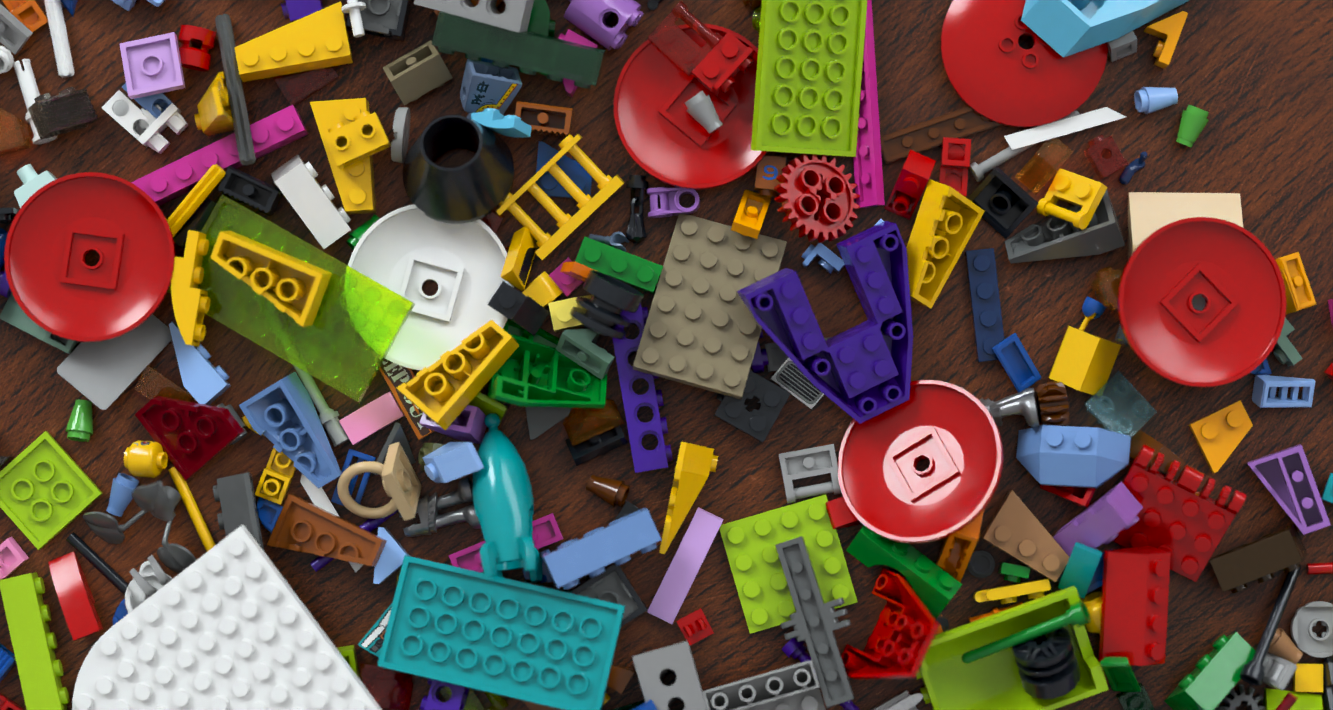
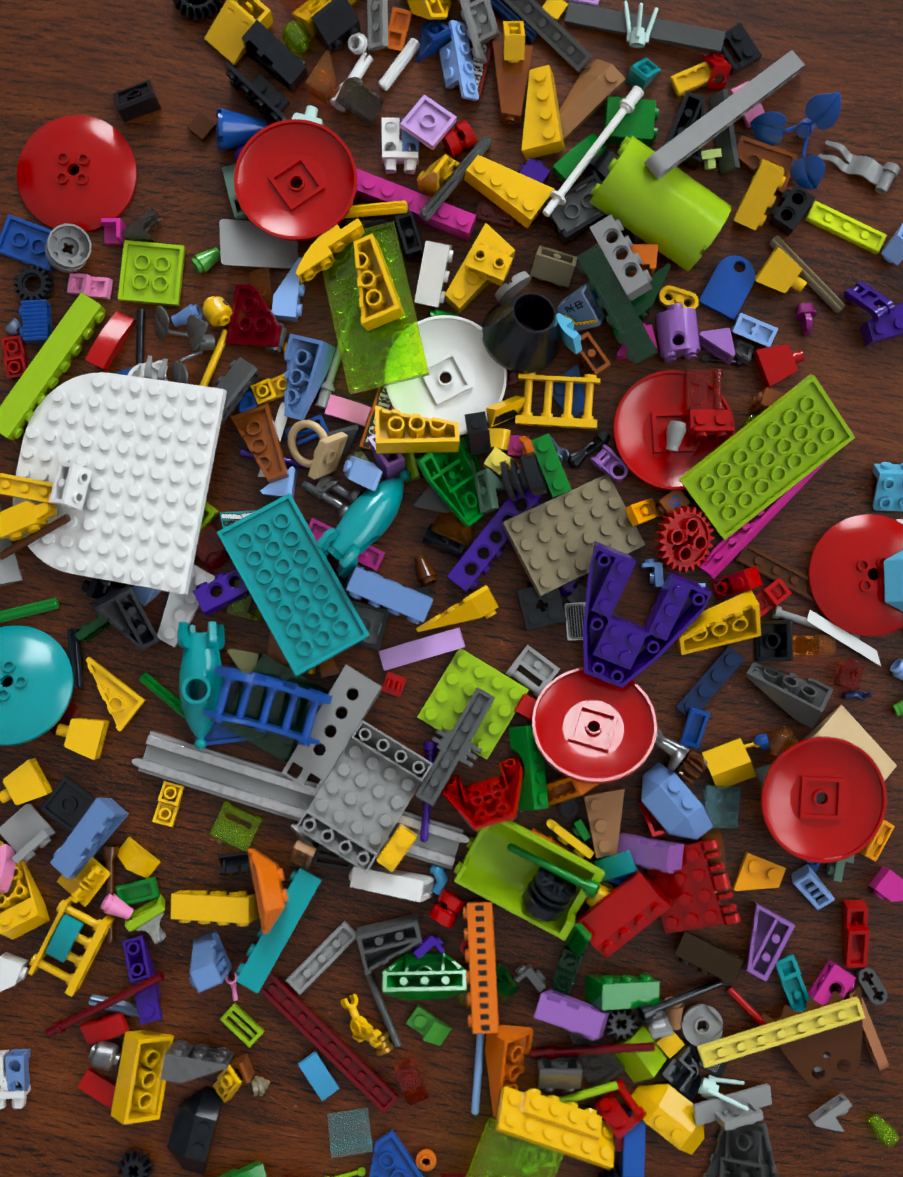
camera: 45 degrees right, 0 degrees up
yellow plate [1036,168,1107,230] -> none

